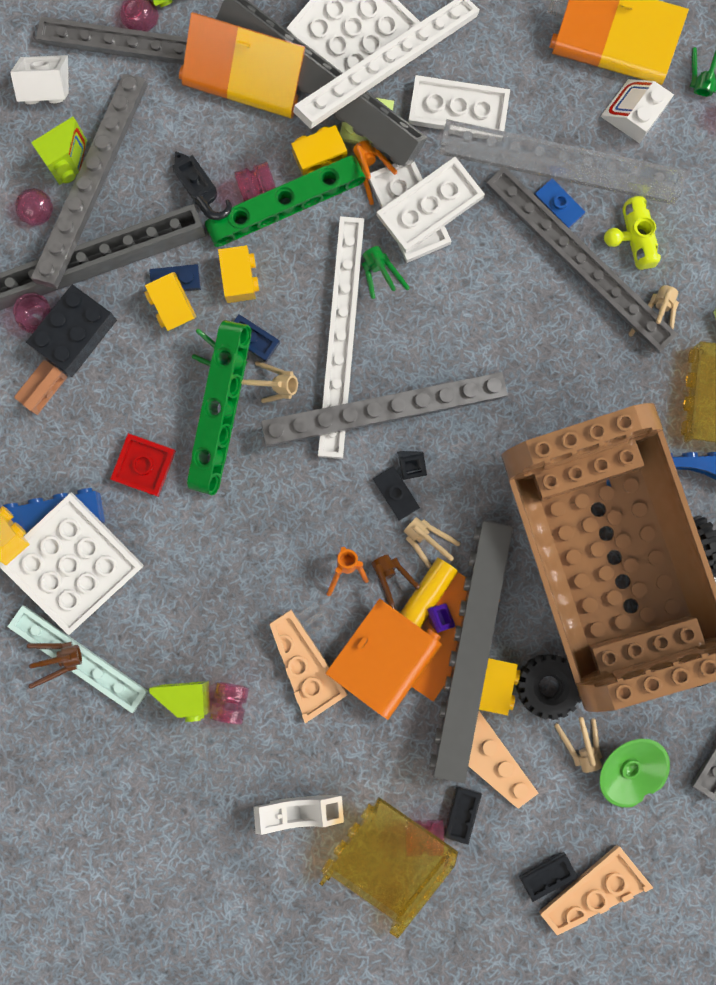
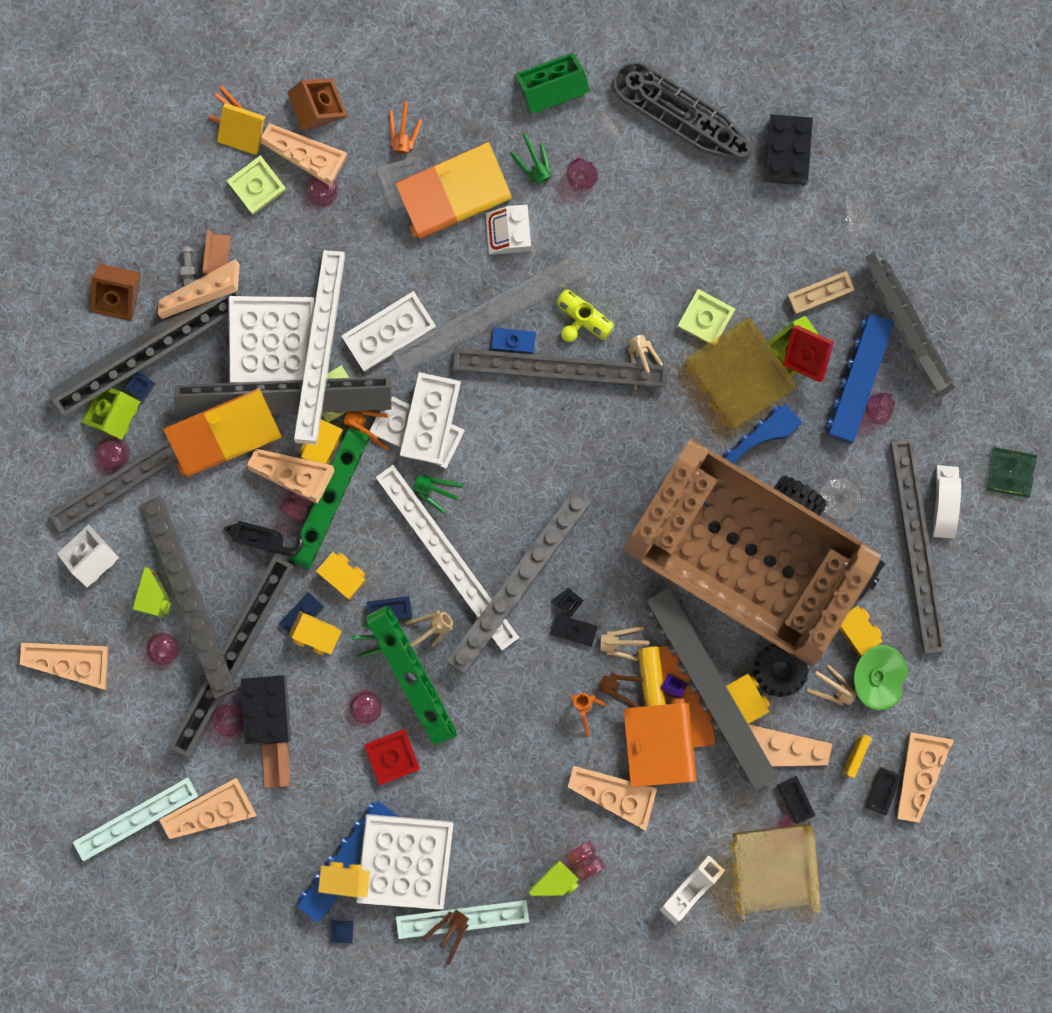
camera: 35 degrees left, 0 degrees up
none -> light nougat wing [247,449,334,504]
none -> clear pink hair [349,689,382,724]
none -> yellow brick [839,606,883,657]
none -> yellow tile [842,735,872,778]

